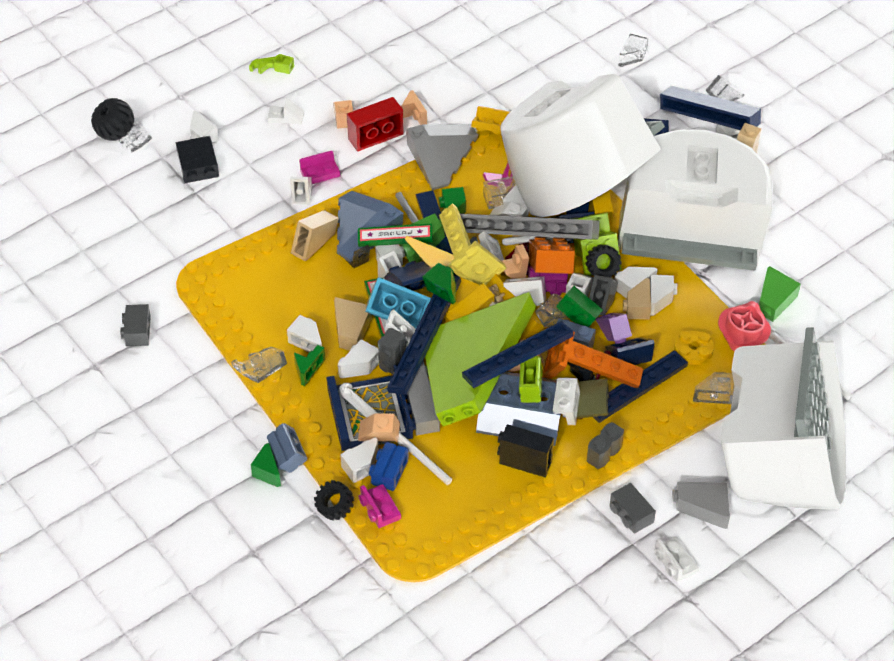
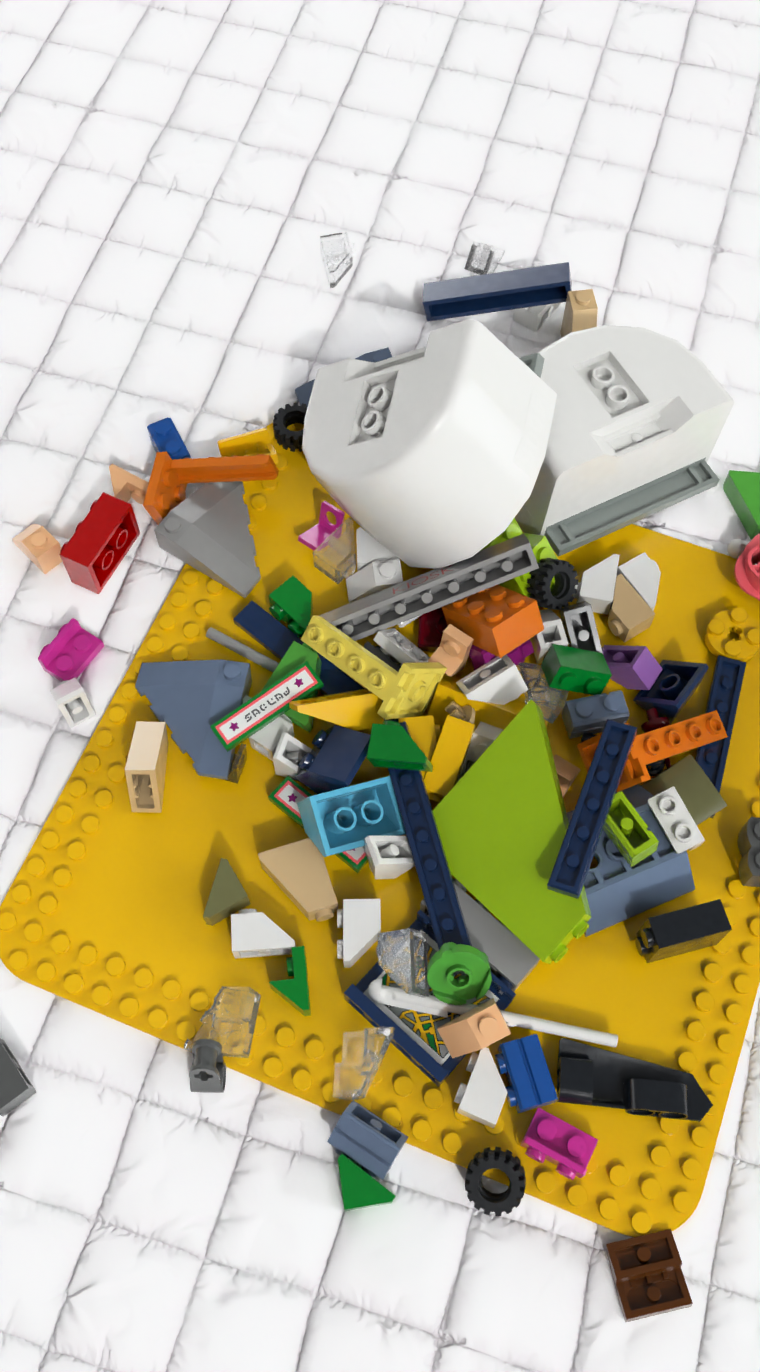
camera: 35 degrees left, 15 degrees up
dark grey brick [378,328,406,374] -> none
none -> orange bracket [143,452,279,525]
none -> blue brick [147,417,191,460]
none -> dark grey piece [189,1039,226,1093]
none -> olive slope [203,858,250,926]
none -> clear slope [333,1027,395,1101]
none -> clear slope [376,928,429,998]
none -> bright green plate [427,942,492,1005]
none -> black panel [556,1038,713,1122]
none -> reddish brown slope [605,1229,693,1323]

